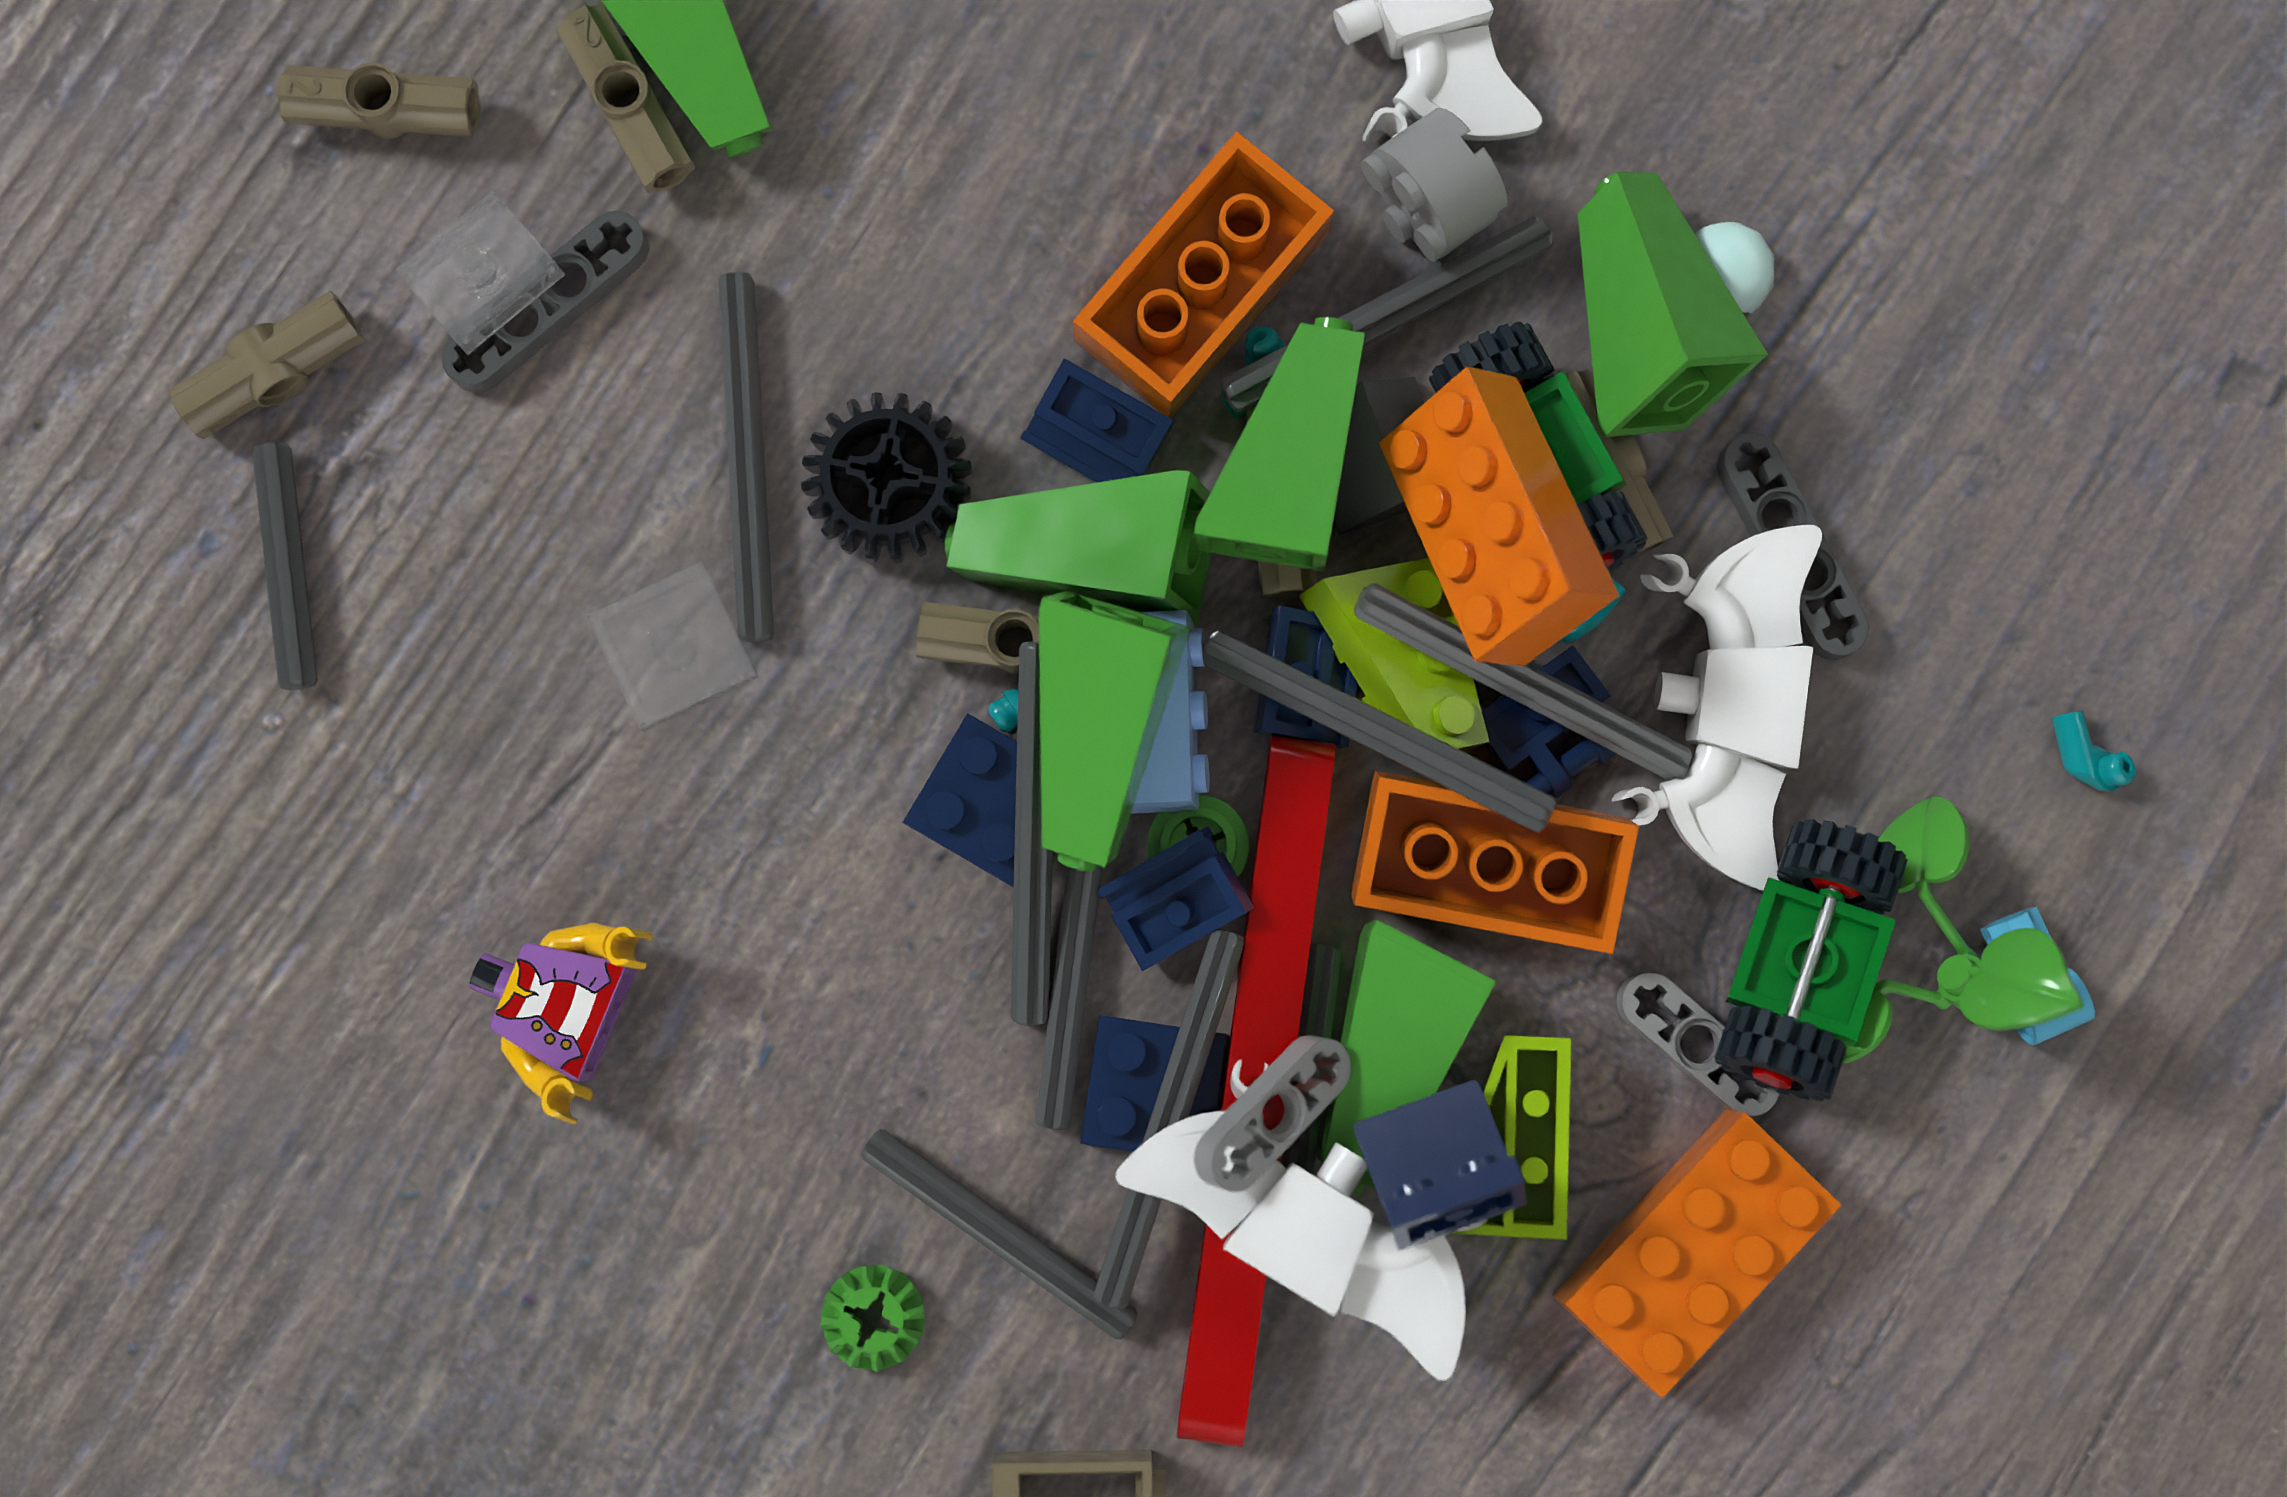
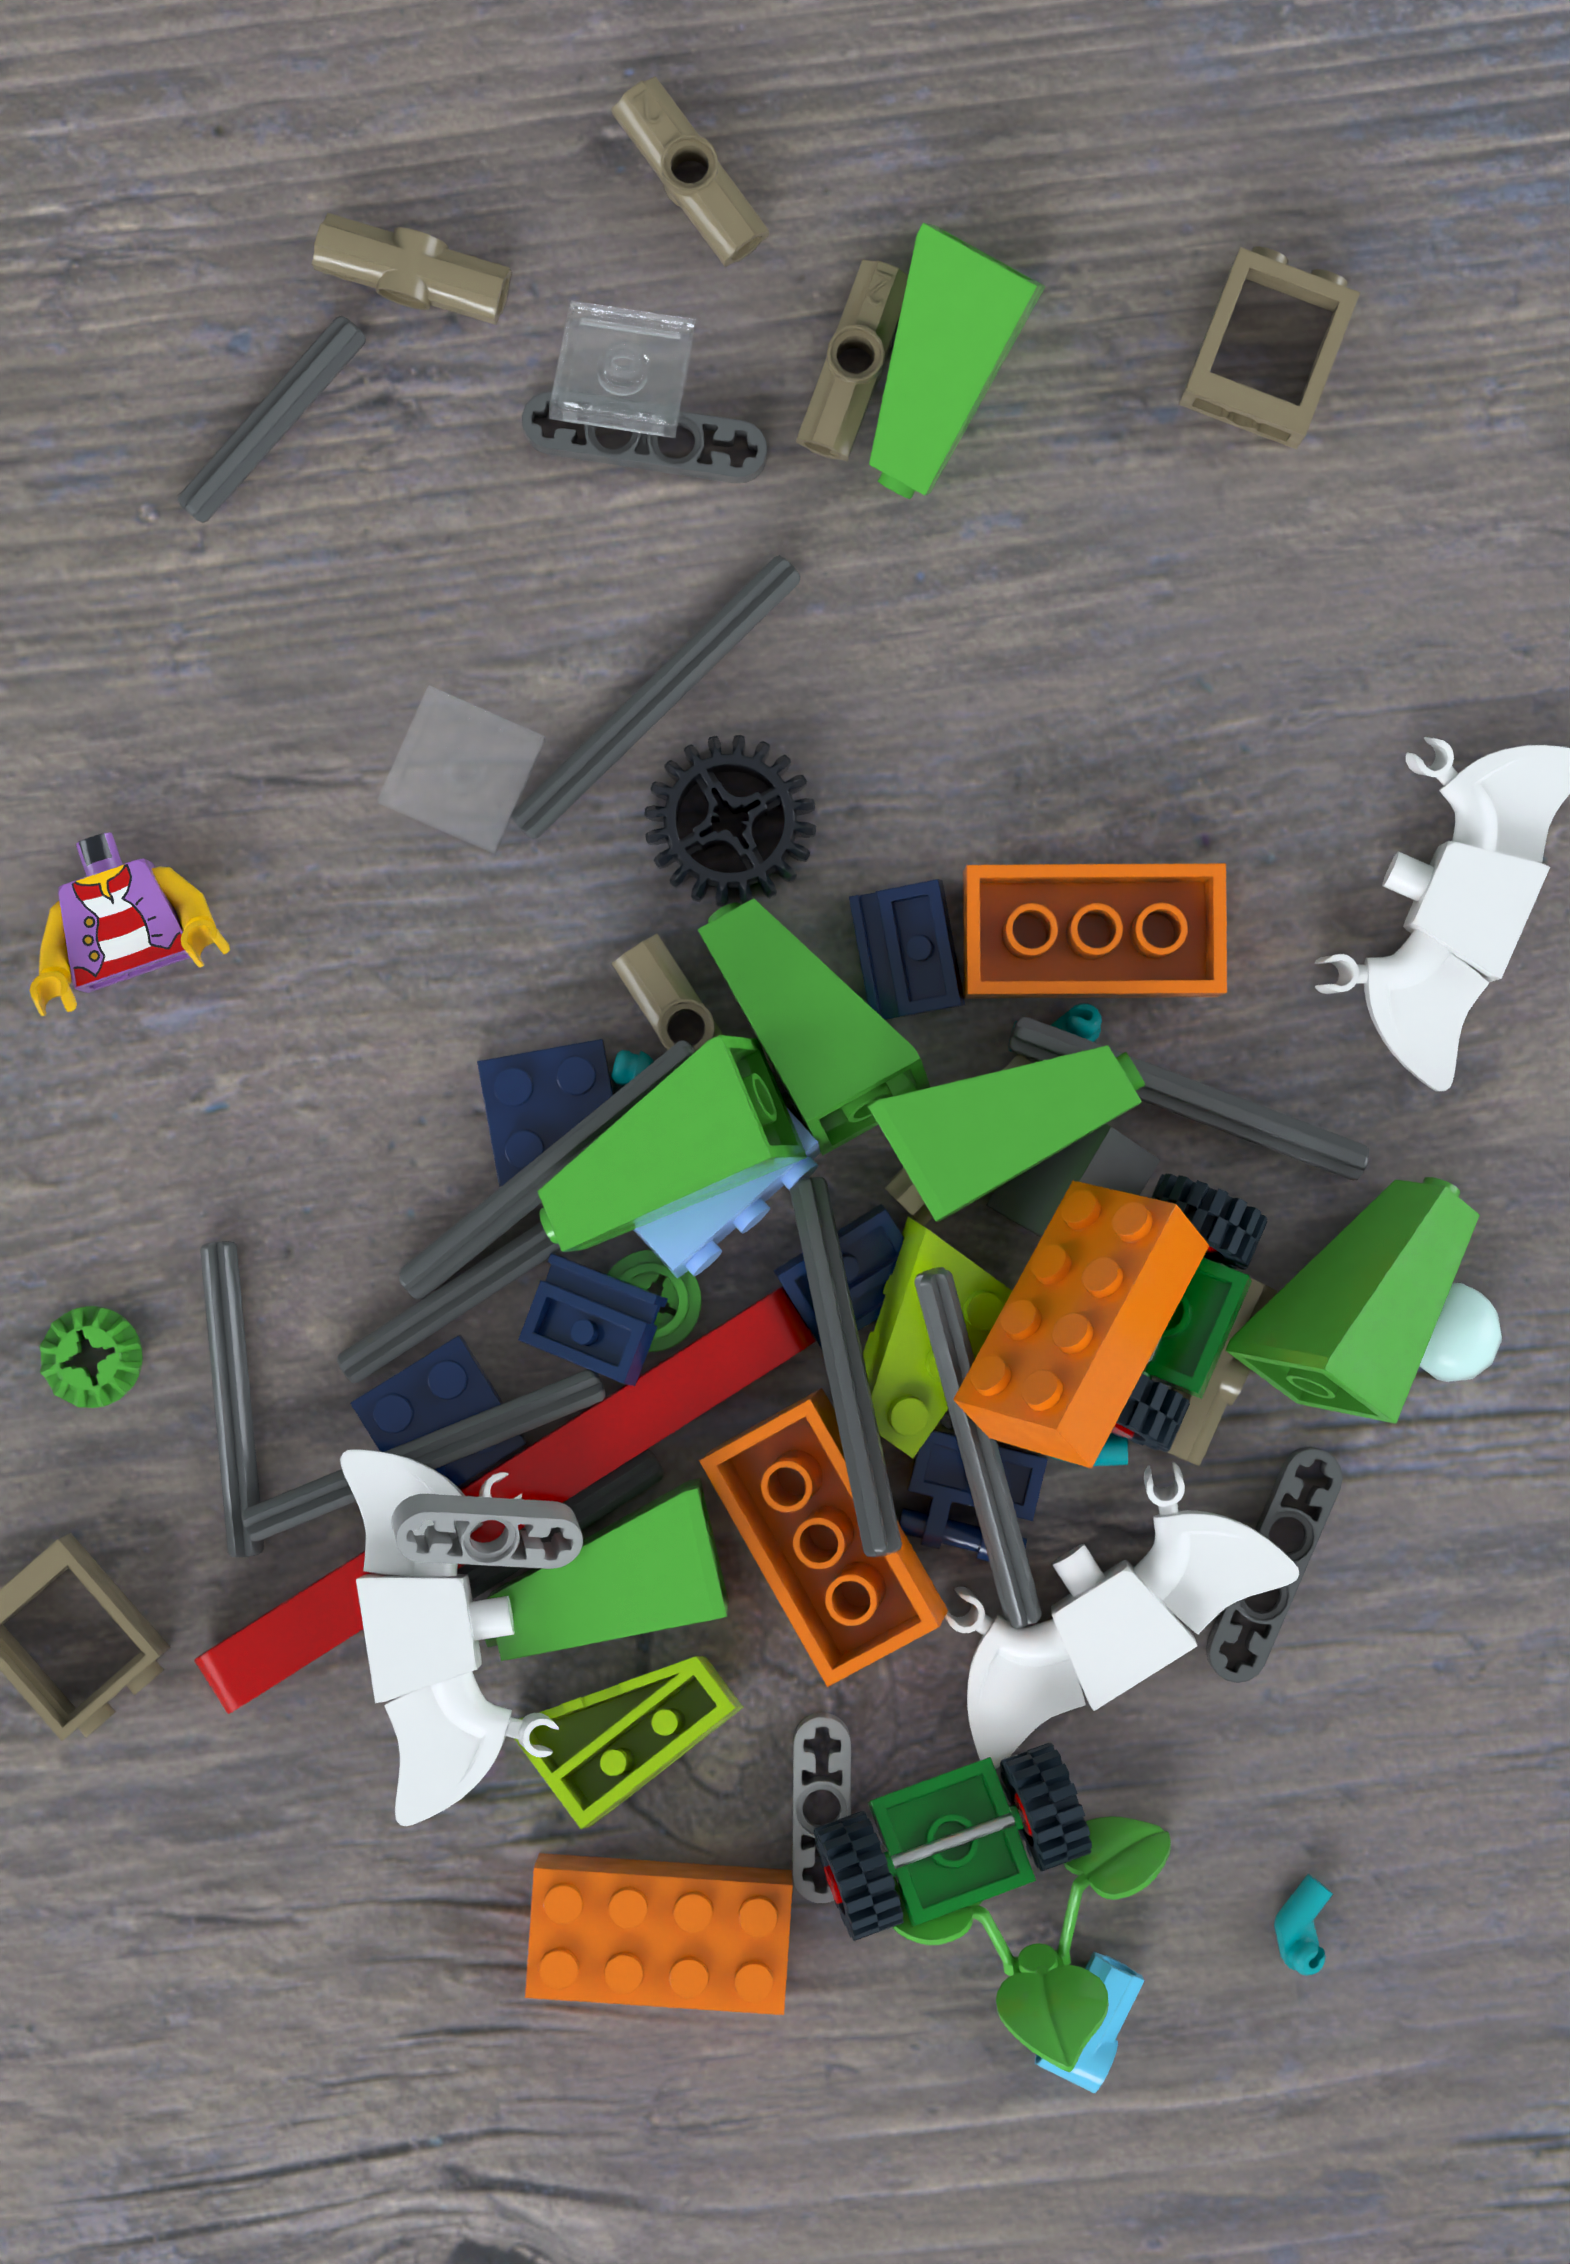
camera: 50 degrees right, 5 degrees up
dark blue bracket [1354,1080,1527,1251] -> none
light grey brick [1361,108,1507,262] -> none

